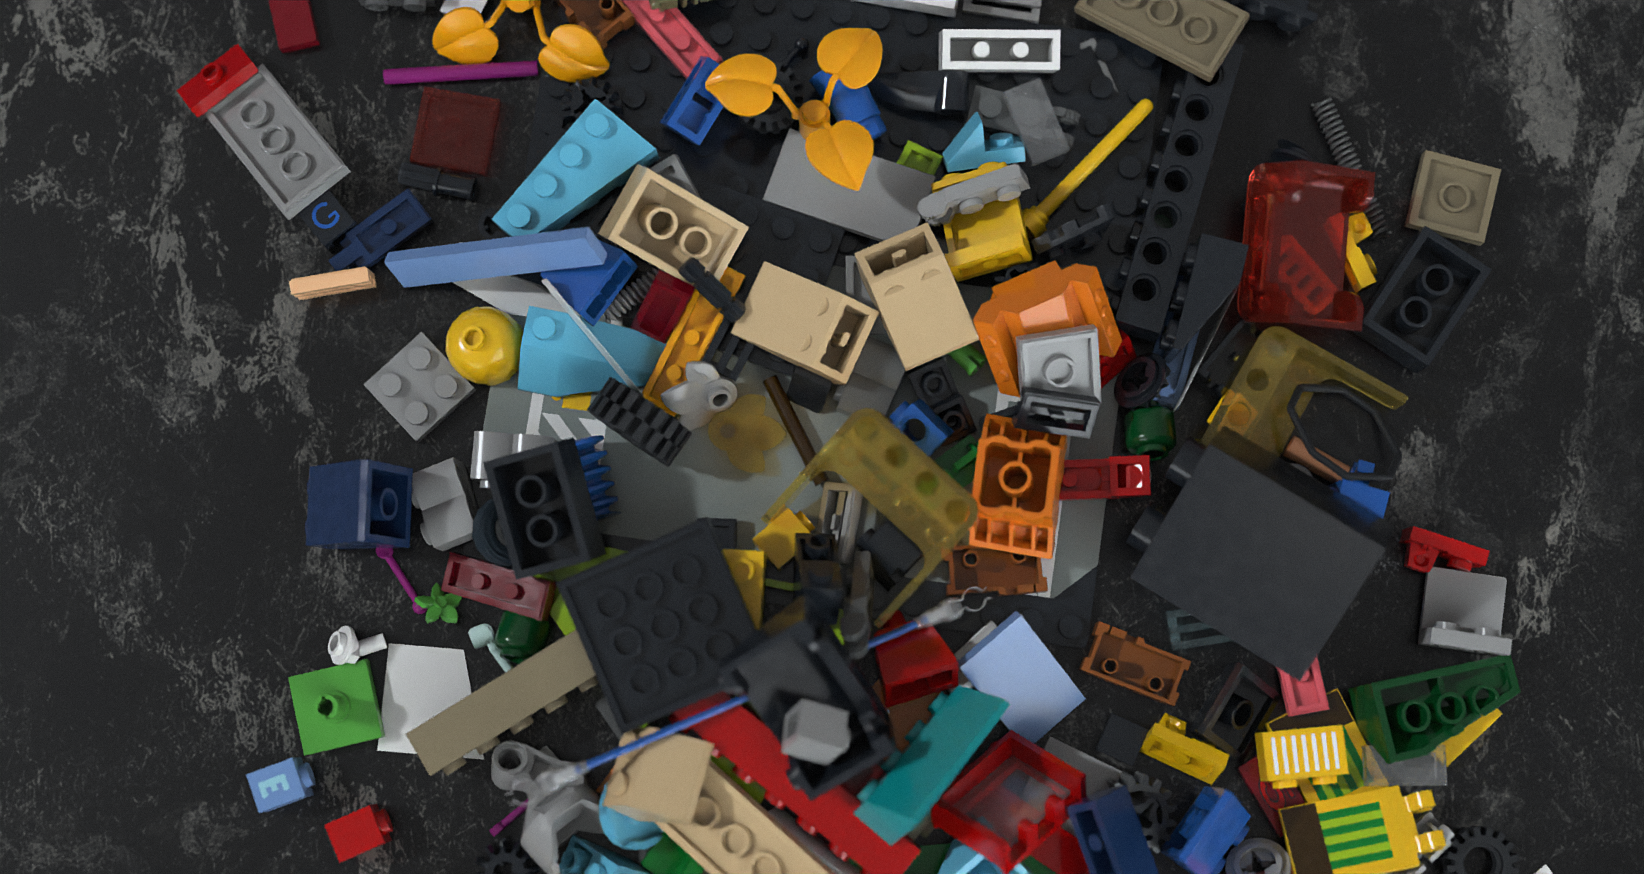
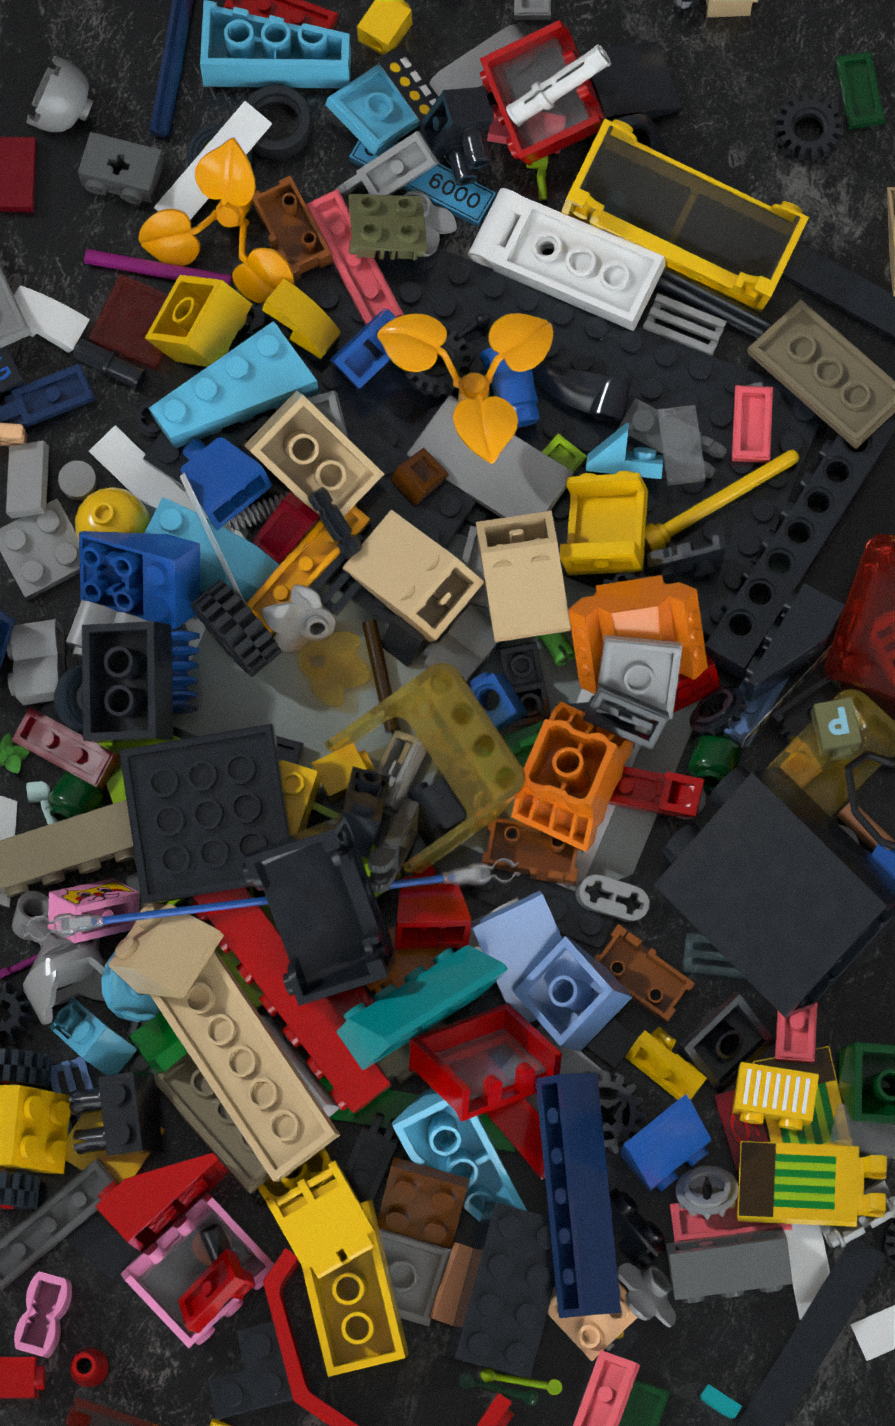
camera: 20 degrees right, 5 degrees down
medium blue tile [384,227,607,288] -> none
light grey brick [782,699,850,765] -> none
light grey hinge [916,163,1030,227] -> none
white brick [938,29,1061,73] -> none
none -> light grey tile [6,441,49,519]
none -> white slope [14,286,90,353]
none -> bright pink brick [48,878,140,943]
none -> light grey tile [58,461,97,500]
none -> blue slope [79,531,201,629]
none -> yellow brick [145,275,253,367]
none -> yellow slope [262,279,341,359]
none -> reddish brown slope [391,448,450,505]
none -> medium blue slope [513,936,633,1052]
none -> light grey beam [575,874,649,922]
none -> coral tile [732,385,773,463]
none -> olive brick [811,697,862,760]

